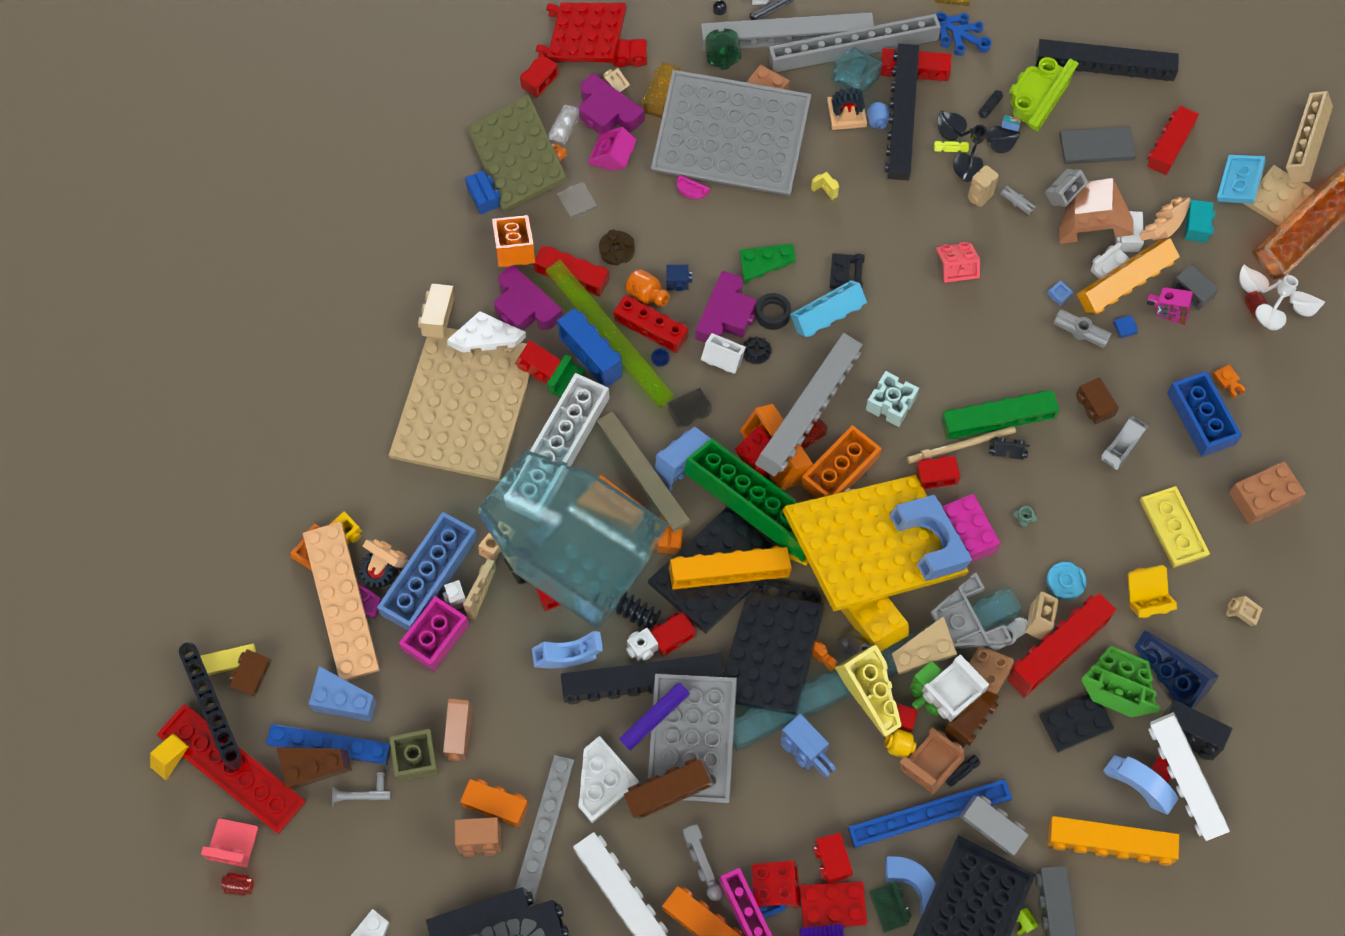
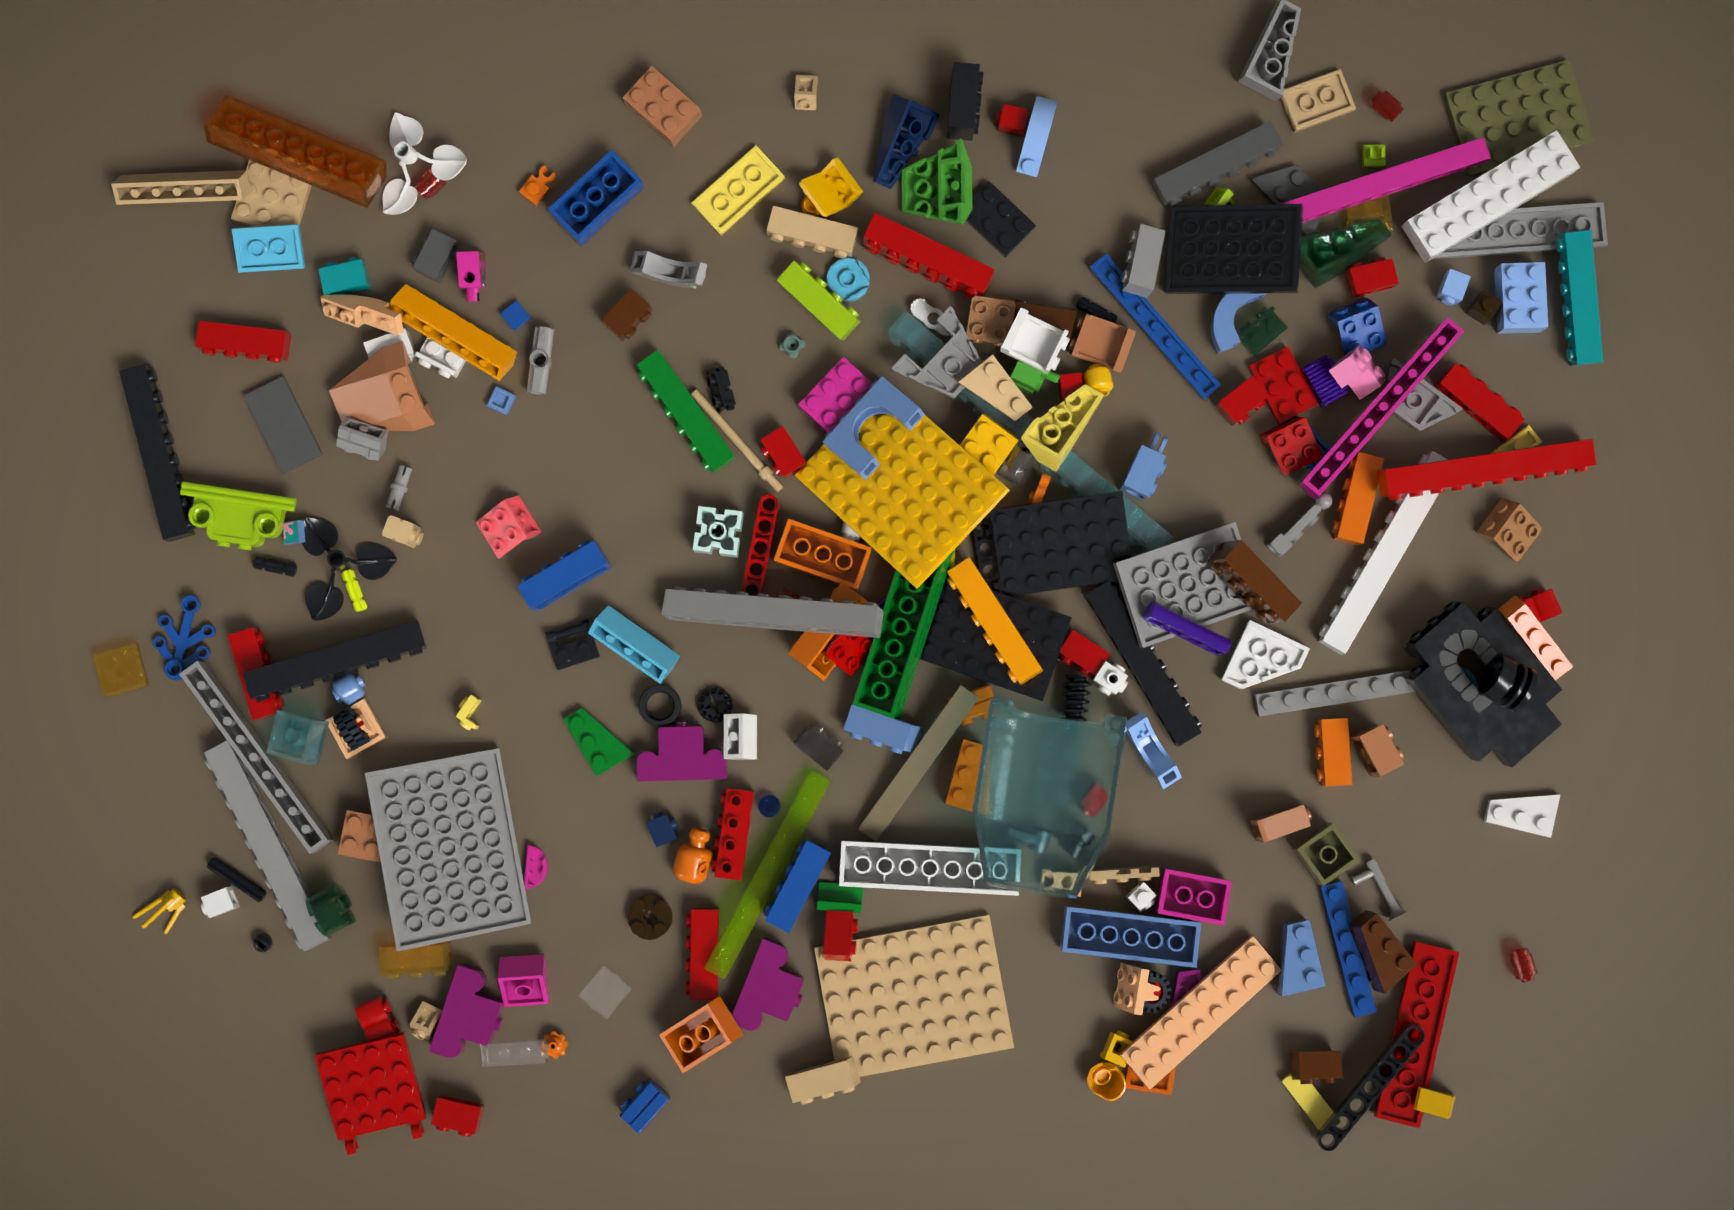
camera: 115 degrees left, 20 degrees up
coral bracket [201,819,259,868] -> none
white plate [447,311,526,353] -> none
olive plate [467,94,568,213] -> none
tan brick [1026,592,1059,640] -> none
light orange brick [1047,816,1179,866] -> none
white brick [1148,712,1230,841] -> none
none -> blue brick [517,540,612,612]
none -> red beam [742,494,779,596]
none -> tan brick [767,206,858,259]
none -> lime brick [777,261,861,340]
none -> light orange hair [1087,1063,1126,1101]

